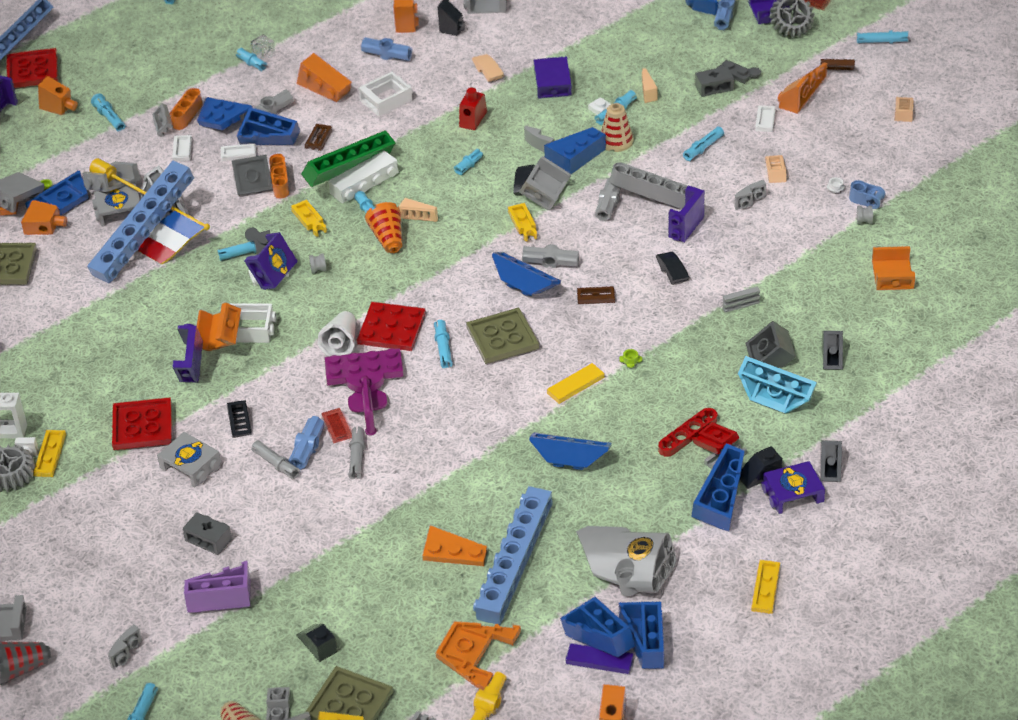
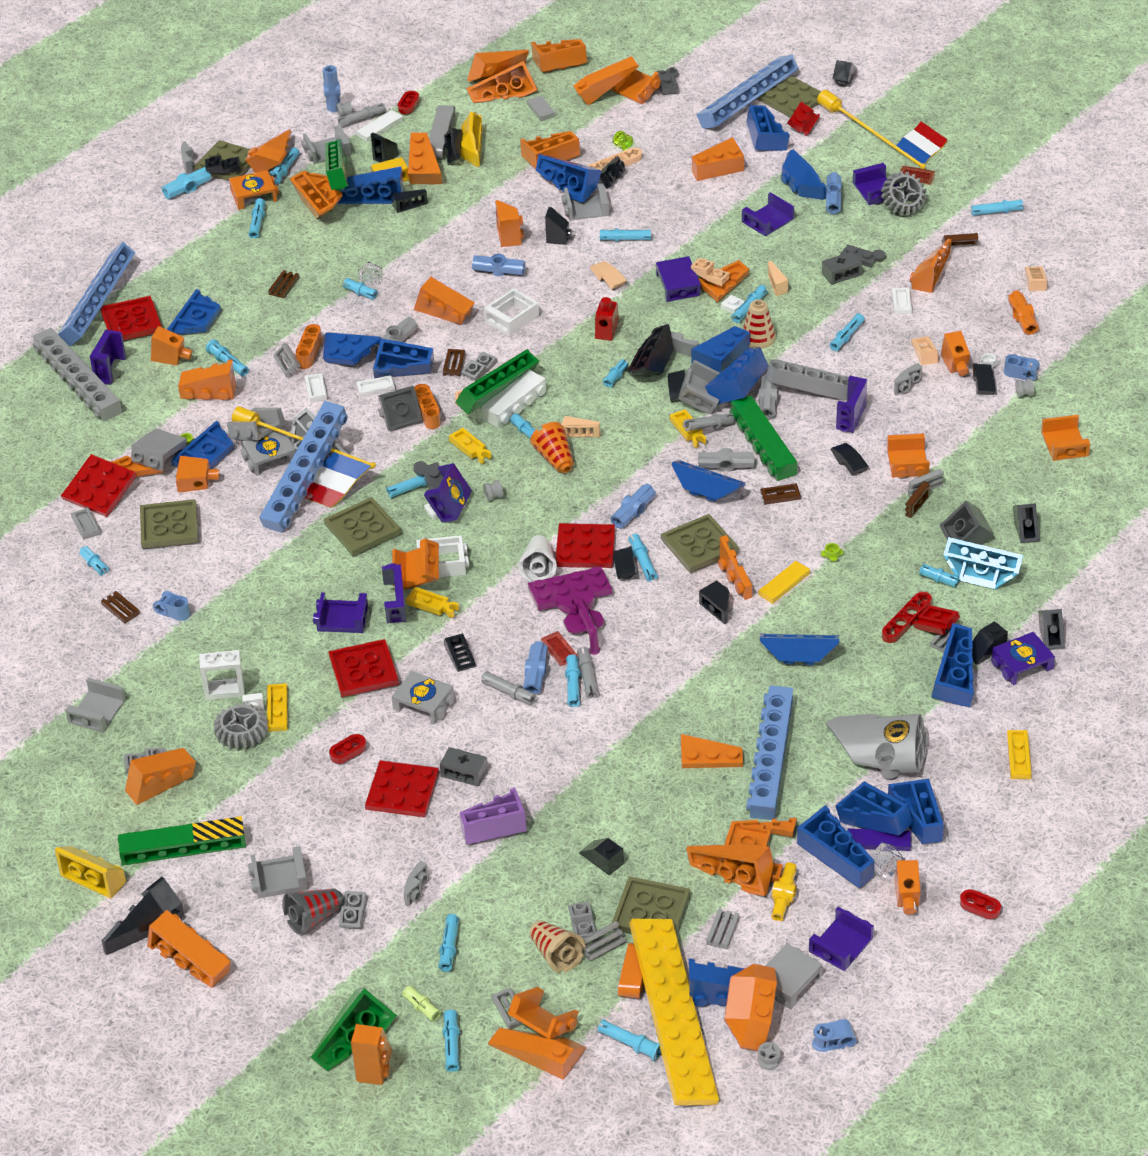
camera: 10 degrees left, 0 degrees up
none -> blue wing [167,289,221,334]
none -> orange wedge [178,359,236,400]
none -> reddish brown tile [268,270,299,298]
none -> dark purple panel [313,592,368,633]
none -> olive plate [324,497,401,556]
none -> red plate [329,734,366,764]
none -> light grey slope [339,891,367,928]
none -> red plate [365,760,439,818]
none -> yellow plate [406,587,459,618]
none -> light grey slope [461,351,498,380]
none -> medium azure pin [565,655,581,707]
none -> medium azure pin [600,228,651,242]
none -> medium blue piece [610,483,656,529]
none -> black slope [613,546,636,579]
none -> black wedge [627,324,674,377]
none -> light grey pin [683,413,734,431]
none -> orange wedge [686,844,774,896]
none -> light nougat slope [691,258,729,286]
none -> orange wing [699,260,749,302]
none -> black slope [699,580,730,624]
none -> blue wedge [705,347,768,404]
none -> orange wing [718,535,752,600]
none -> green brick [729,396,797,481]
none -> dark purple panel [742,192,794,237]
none -> blue wedge [797,805,875,889]
none -> clear brick [871,842,906,878]
none -> orange panel [887,433,930,478]
none -> reddish brown tile [905,481,930,518]
none -> medium azure pin [919,563,960,588]
none -> orange torso [941,330,970,376]
none -> black slope [973,364,996,395]
none -> orange piece [1008,290,1039,335]

